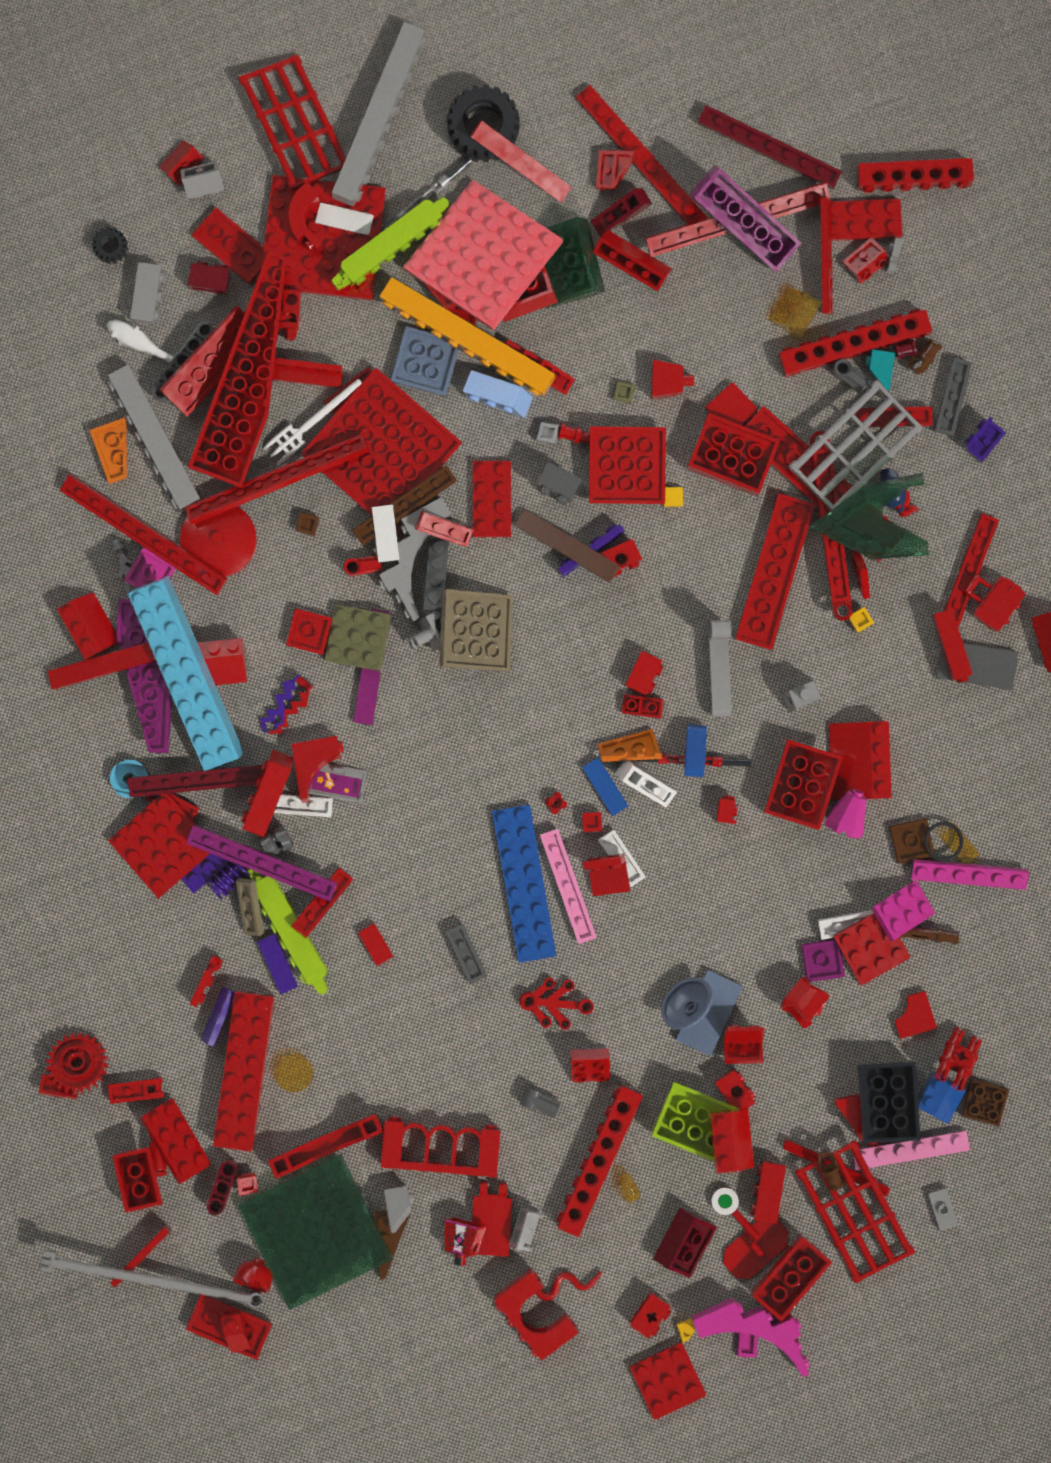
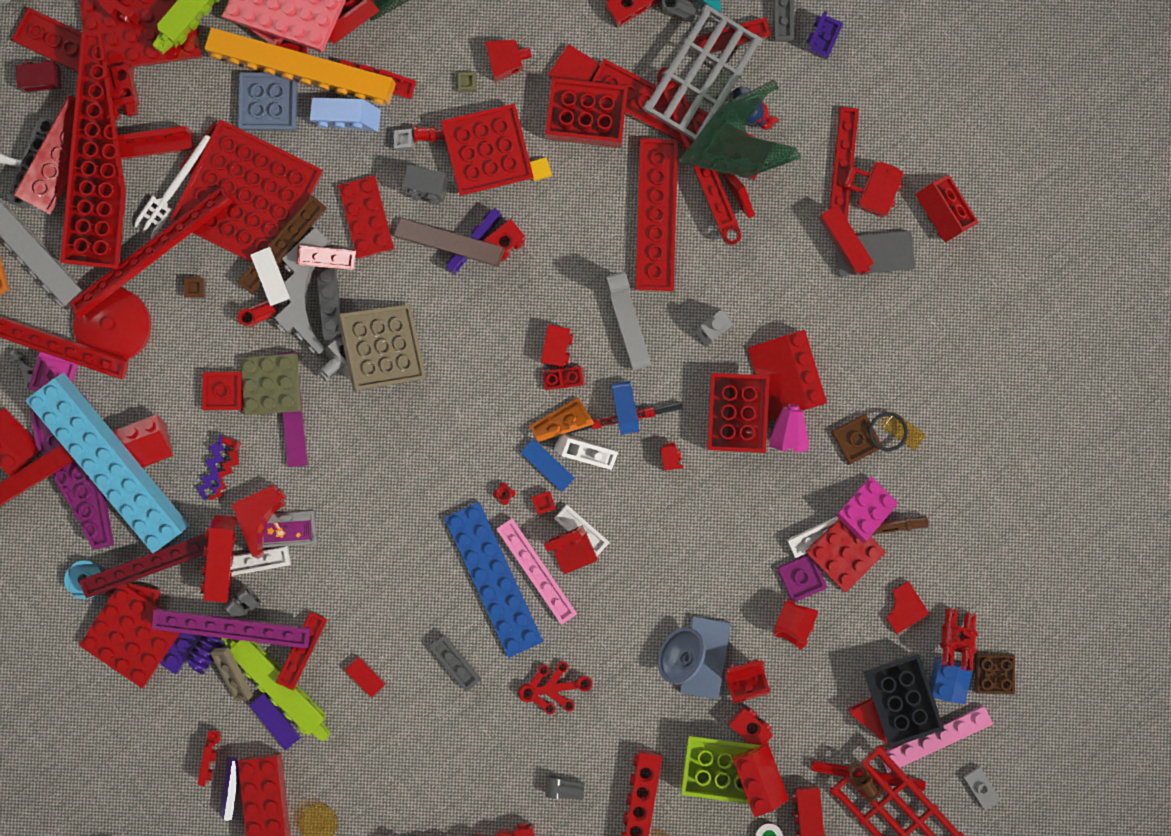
camera: 10 degrees left, 0 degrees up
red bracket [570,1048,610,1083] -> none
yellow plate [849,607,874,633] -> none
dark pink plate [911,859,1029,890] -> none

